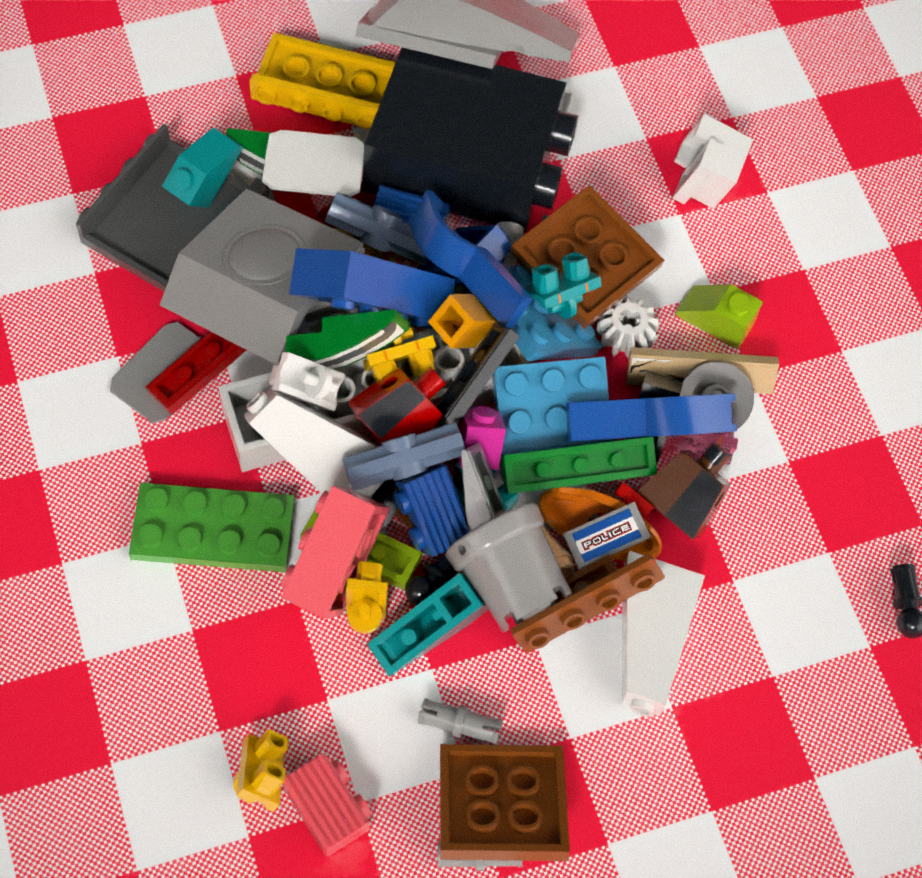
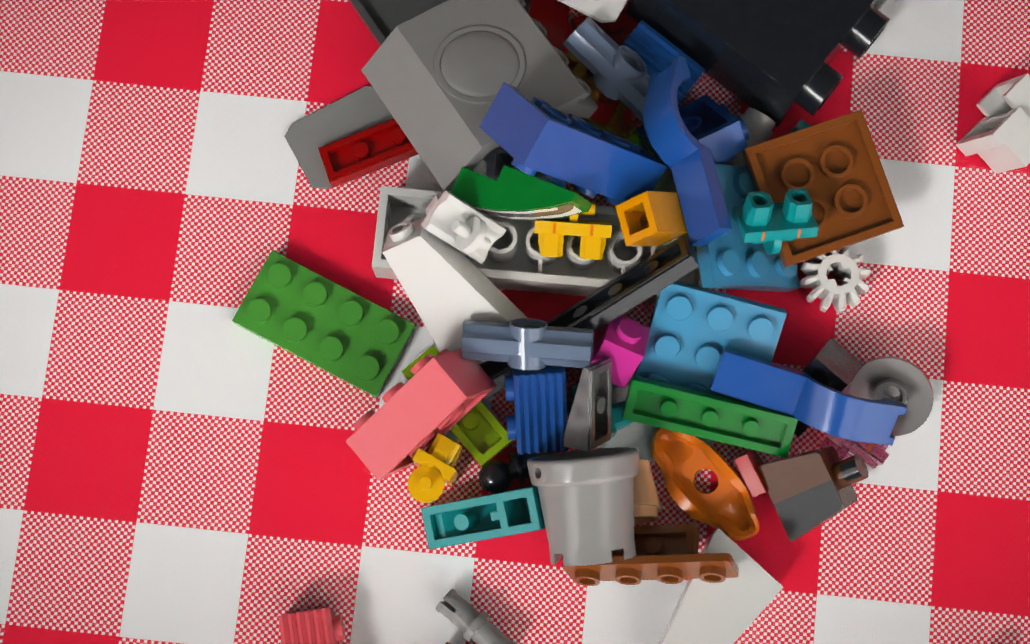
camera: 30 degrees right, 15 degrees up
yellow hips [233,729,289,812] -> none
red torso [348,367,446,442] -> none
tile [563,502,651,570] -> none
tan tile [626,347,779,394] -> none
lime slope [675,284,763,350] -> none

